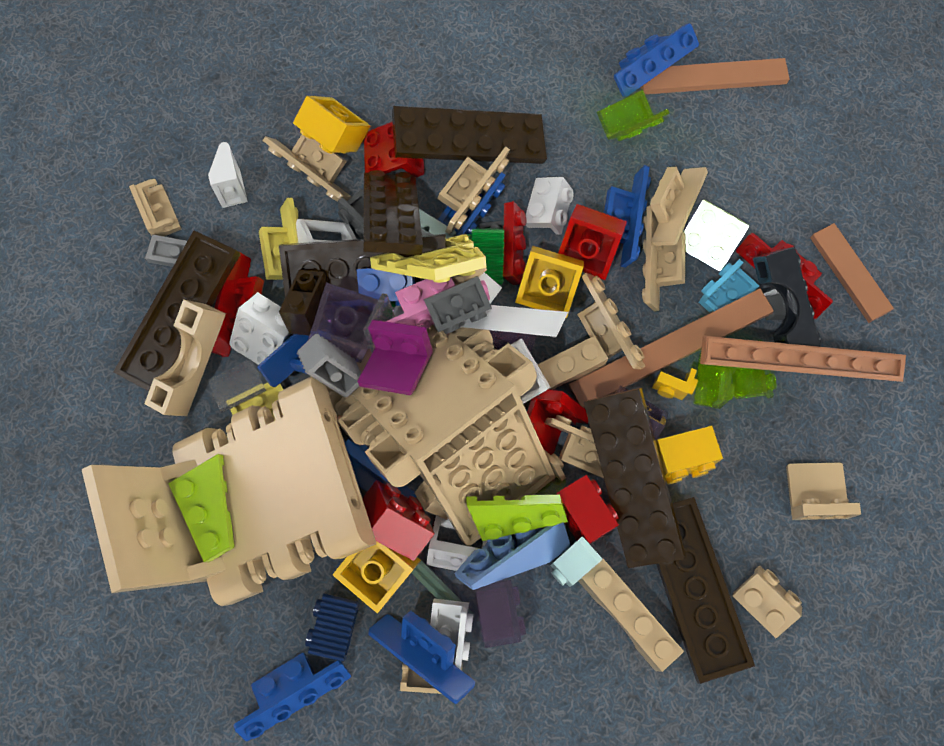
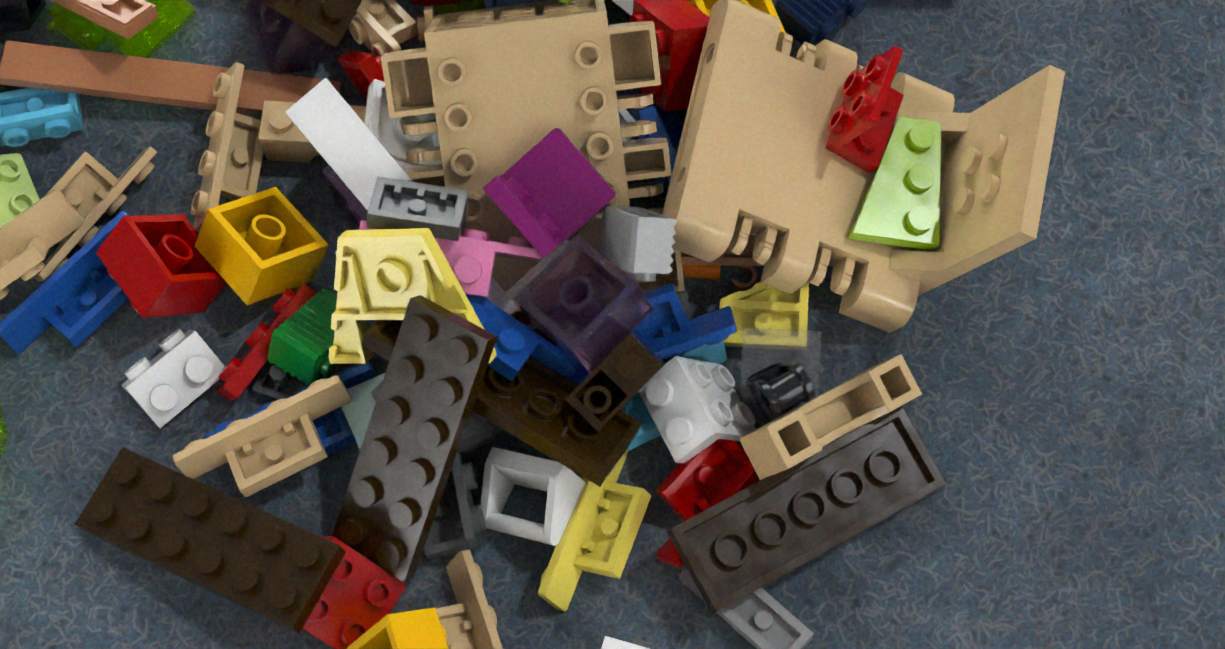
camera: 140 degrees left, 5 degrees down
yellow bracket [652,368,698,400] -> none
none -> black piece [745,362,815,420]
none -> red bracket [825,46,904,173]

